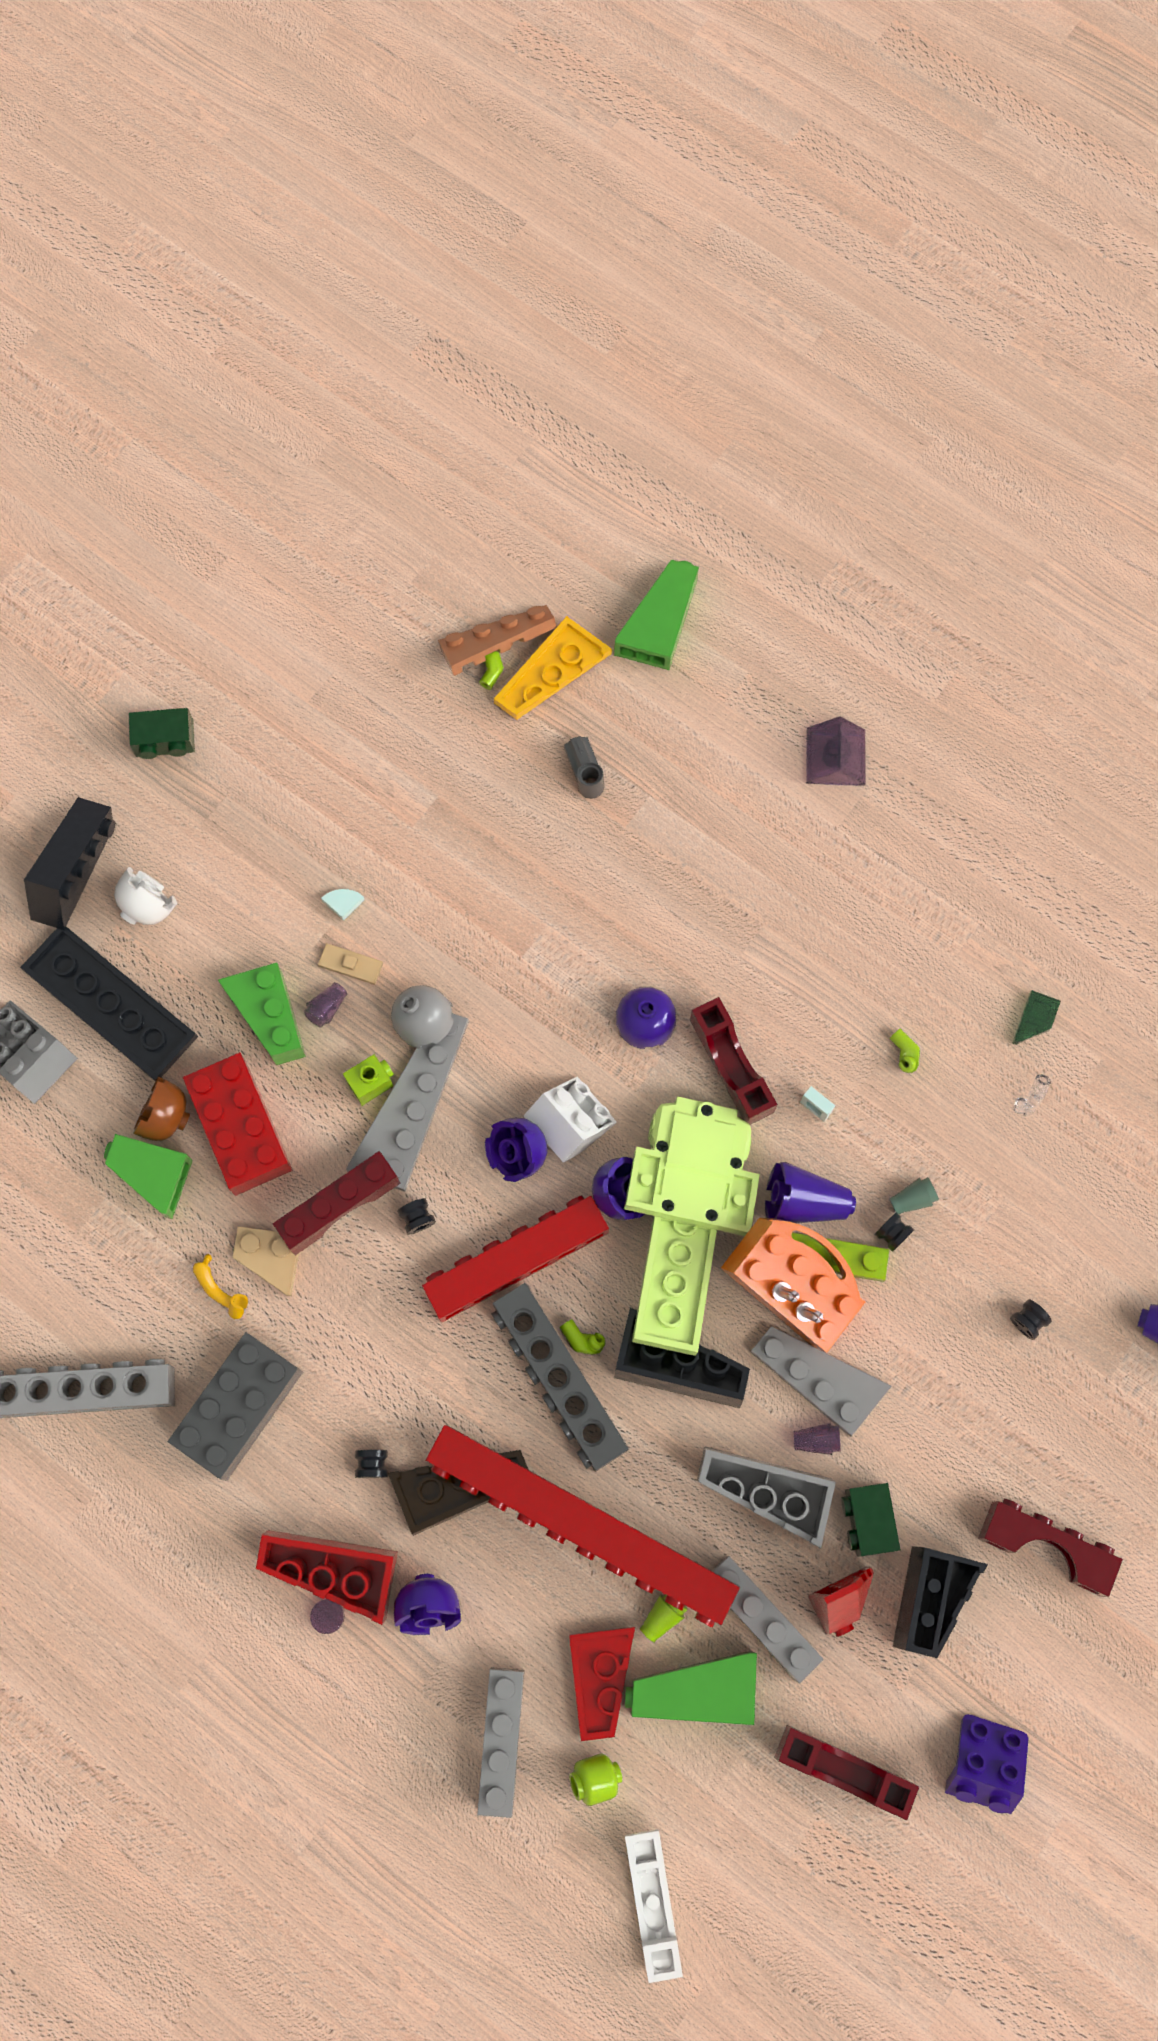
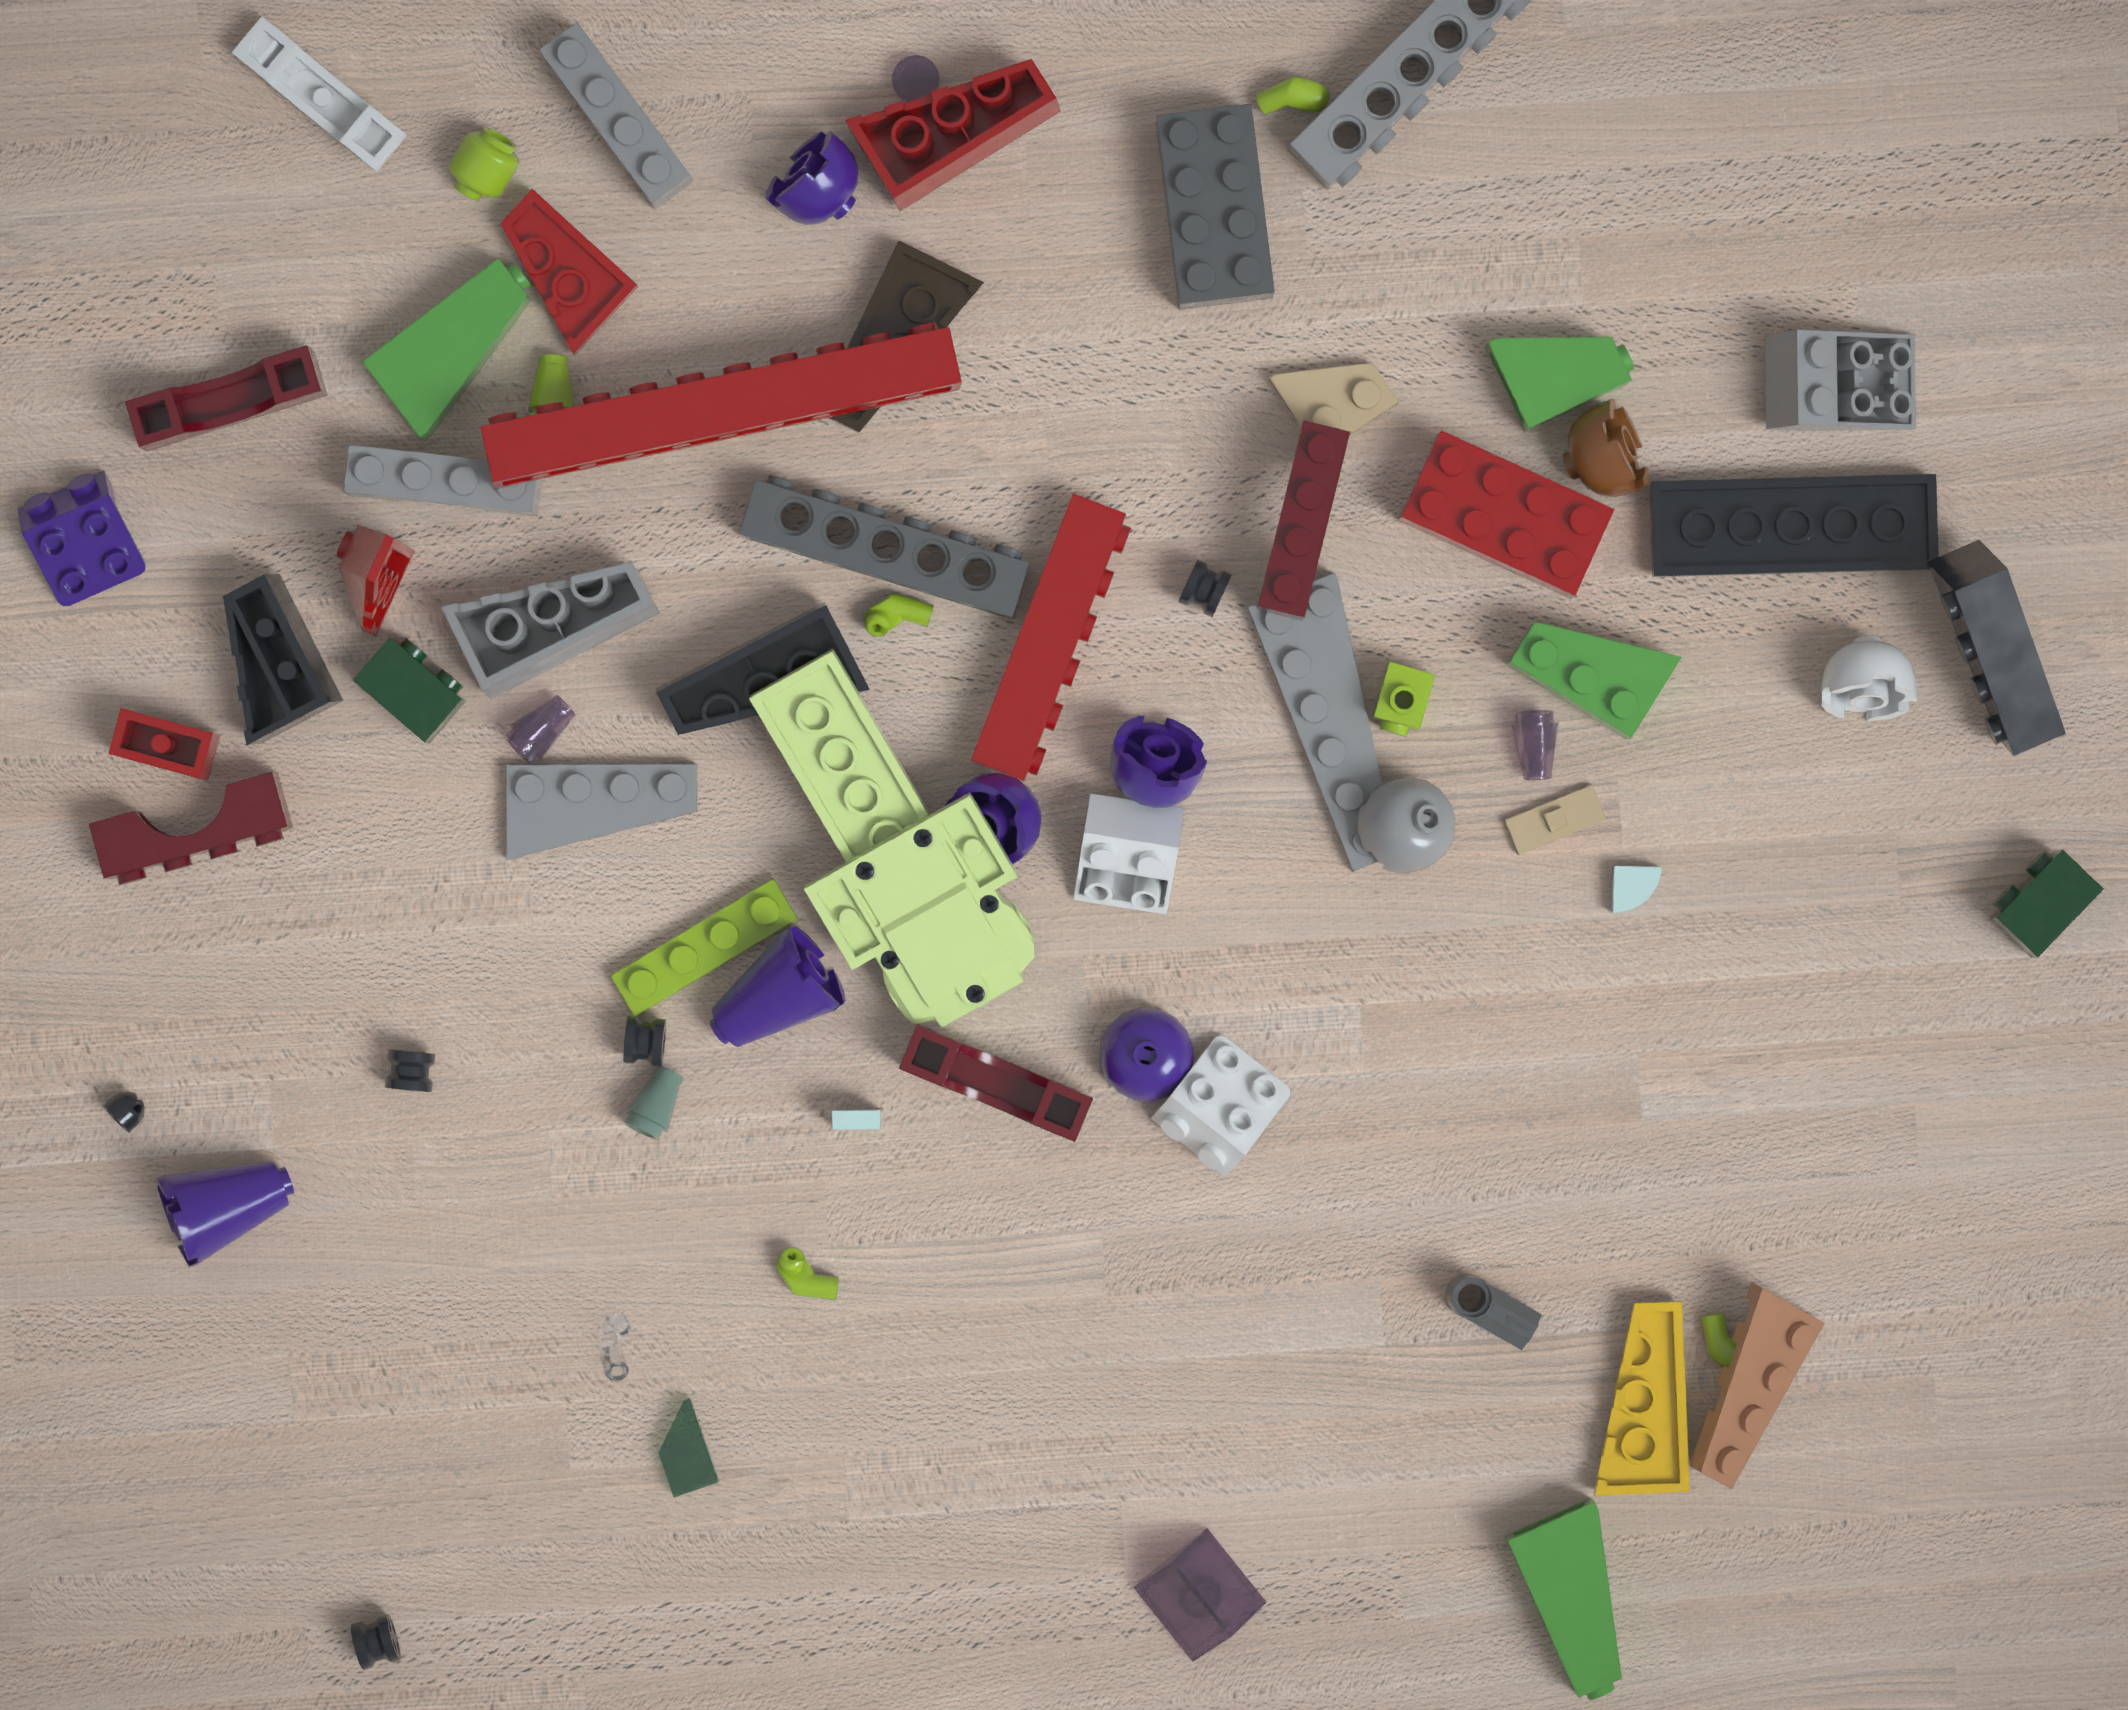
camera: 135 degrees right, 15 degrees up
yellow piece [193,1254,248,1319] -> none
black wheel [355,1450,388,1478] -> none
piece [721,1218,865,1353] -> none
none -> red brick [108,708,221,780]
none -> white bracket [1151,1035,1290,1177]
none -> lime arm [1256,76,1330,115]

